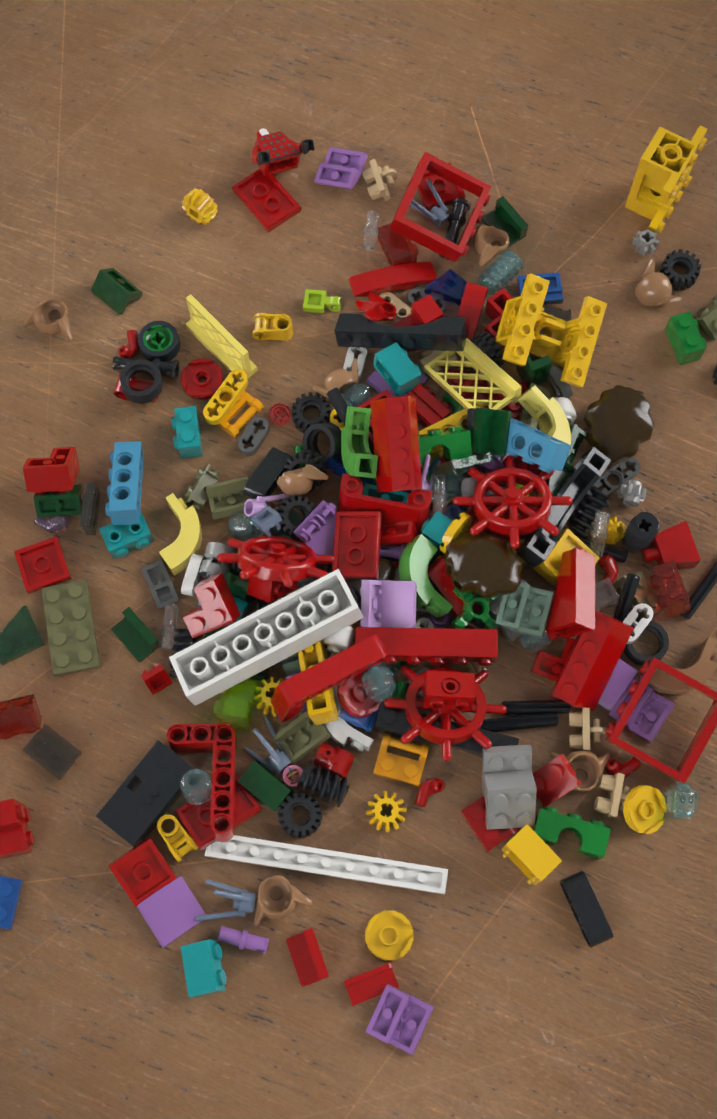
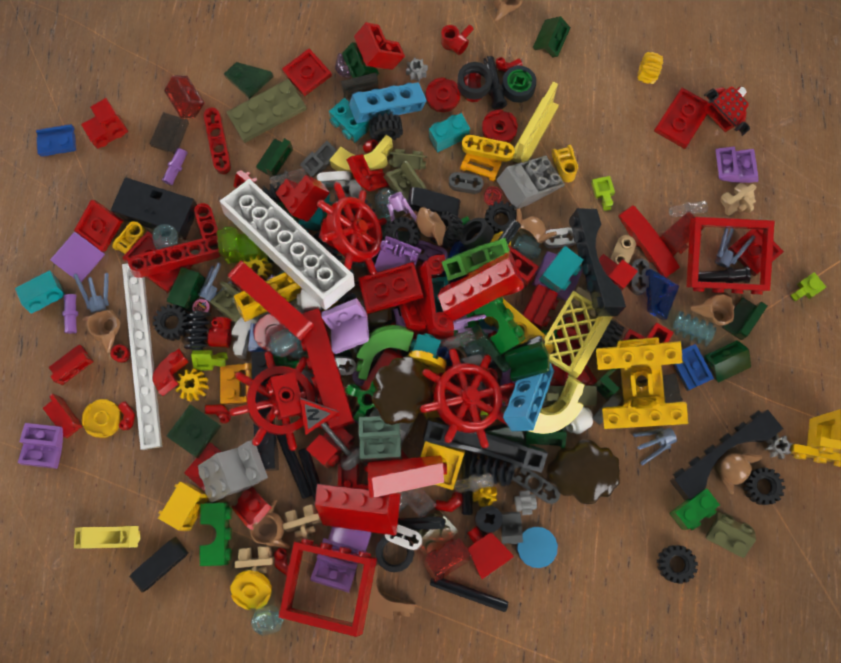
camera: 75 degrees right, 5 degrees up
sand blue tile [251,506,282,537] -> none
red plate [355,292,396,321] -> none
red beam [457,282,488,340] -> none
none -> light yellow arch [74,526,140,548]
none -> red bush [110,344,131,363]
none -> red arm [118,401,135,431]
none -> red plate [152,349,189,396]
none -> medium lavender pin [162,148,188,186]
none -> clear green plate [166,404,221,458]
none -> lime plate [191,350,228,370]
none -> red beam [204,107,231,174]
none -> dark grey piece [300,398,361,470]
none -> red brick [306,427,355,469]
none -> red plate [346,154,389,191]
none -> red hinge [363,140,378,154]
none -> black tyre [369,113,403,142]
none -> light grey gear [406,58,428,82]
none -> medium lavender plate [415,241,448,262]
none -> red tile [425,77,461,113]
none -> red piece [441,25,474,55]
none -> light grey slope [497,156,565,210]
none -> dark grey bracket [502,512,523,544]
none -> dark azure tile [517,527,558,568]
none -> sand blue plant [633,427,677,465]
none -> black arch [670,409,784,500]
none -> dark green panel [704,340,751,383]
none -> lime plate [790,272,826,301]

